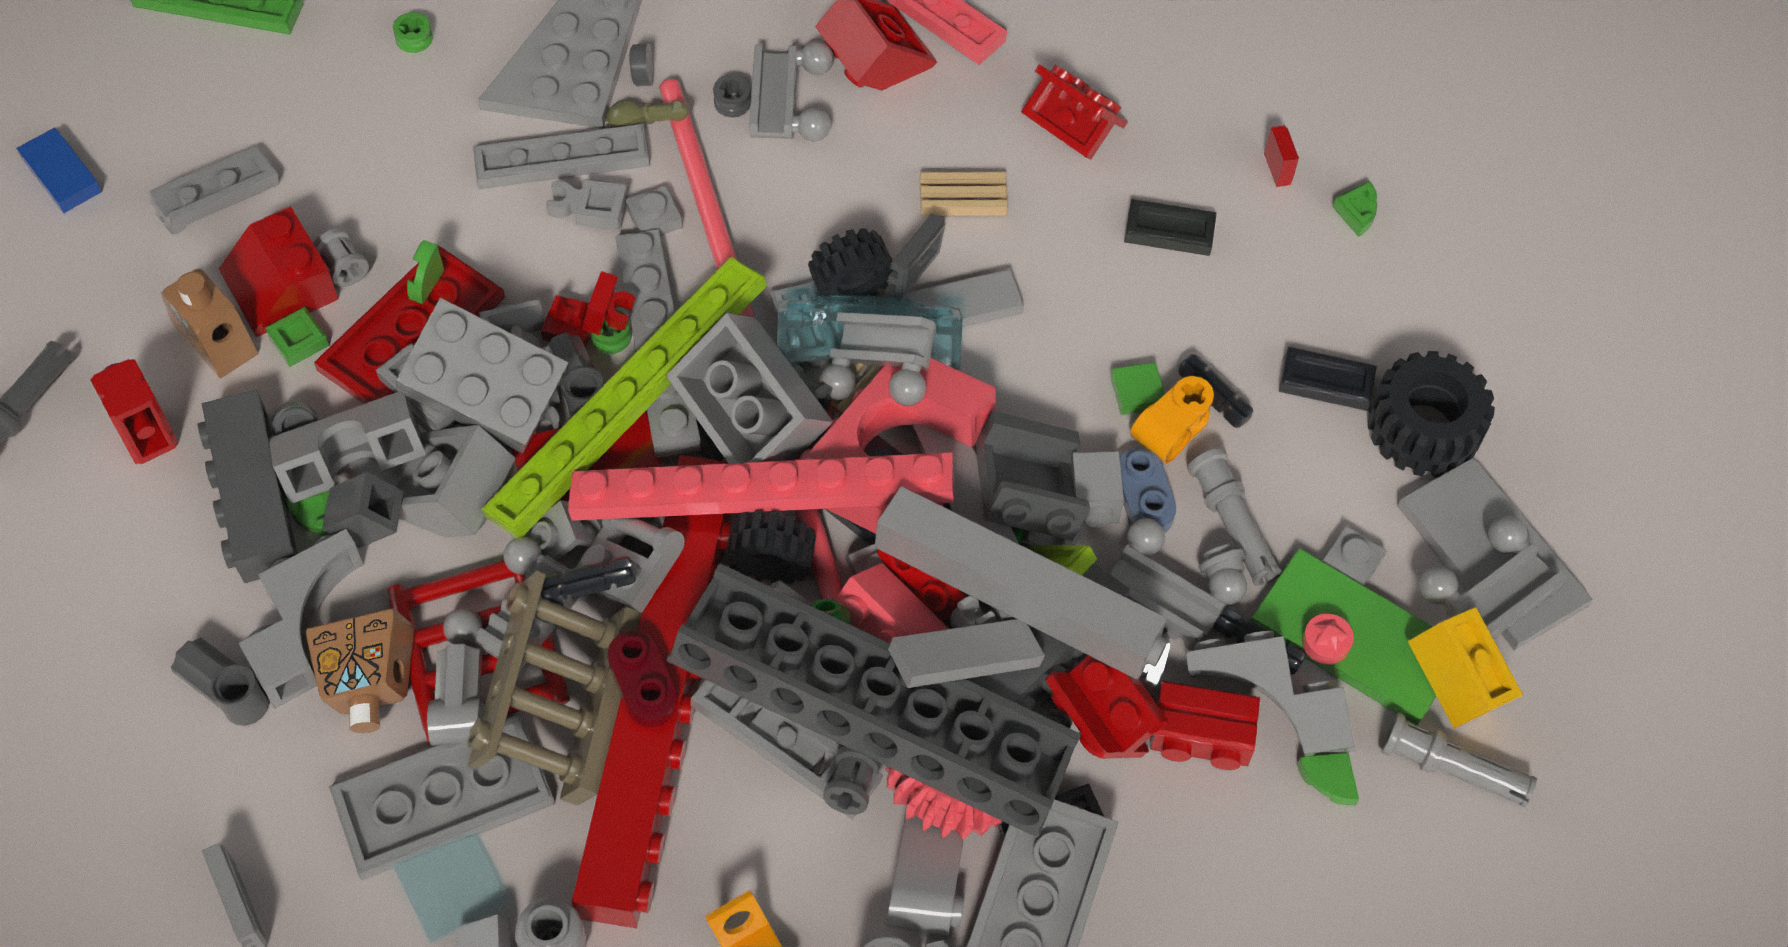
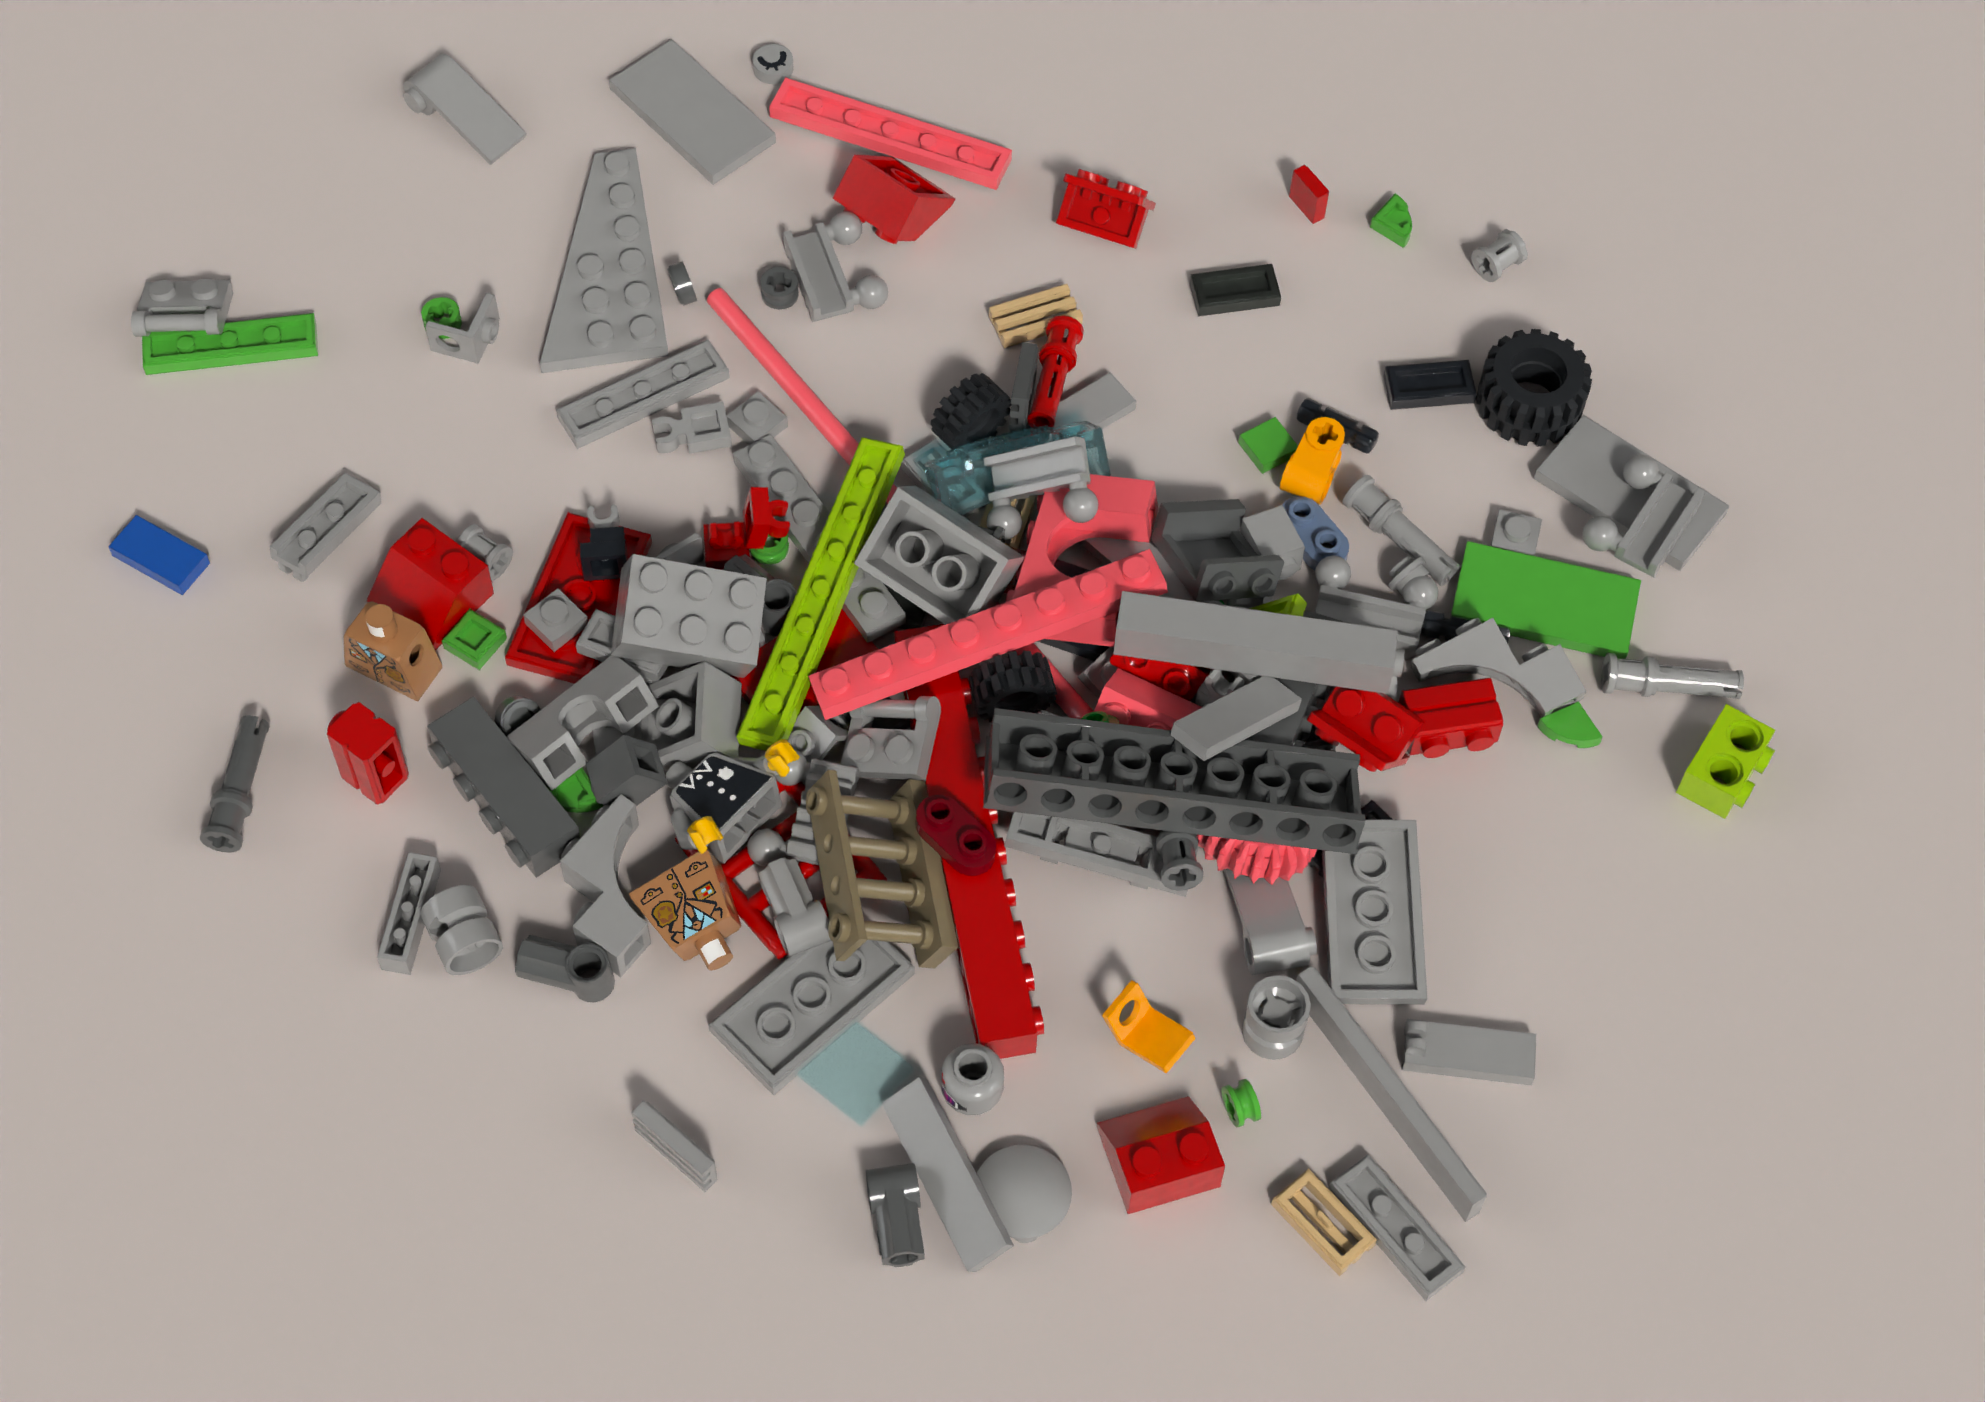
camera: 20 degrees left, 0 degrees up
bright green tile [407,240,444,304] -> none
black axle [541,555,636,603] -> none
olive piece [606,100,689,127] -> none
coral tile [1302,614,1354,665] -> none
yellow panel [1407,607,1523,729] -> none
none -> light grey piece [377,852,441,975]
none -> light grey wheel [420,885,503,975]
none -> light grey bracket [425,293,500,364]
none -> light grey plate [523,588,588,652]
none -> black piece [580,504,628,581]
none -> torso [666,739,800,864]
none -> red pin [1027,315,1084,432]
none -> light grey bush [1471,229,1528,282]
none -> lime brick [1676,704,1775,819]

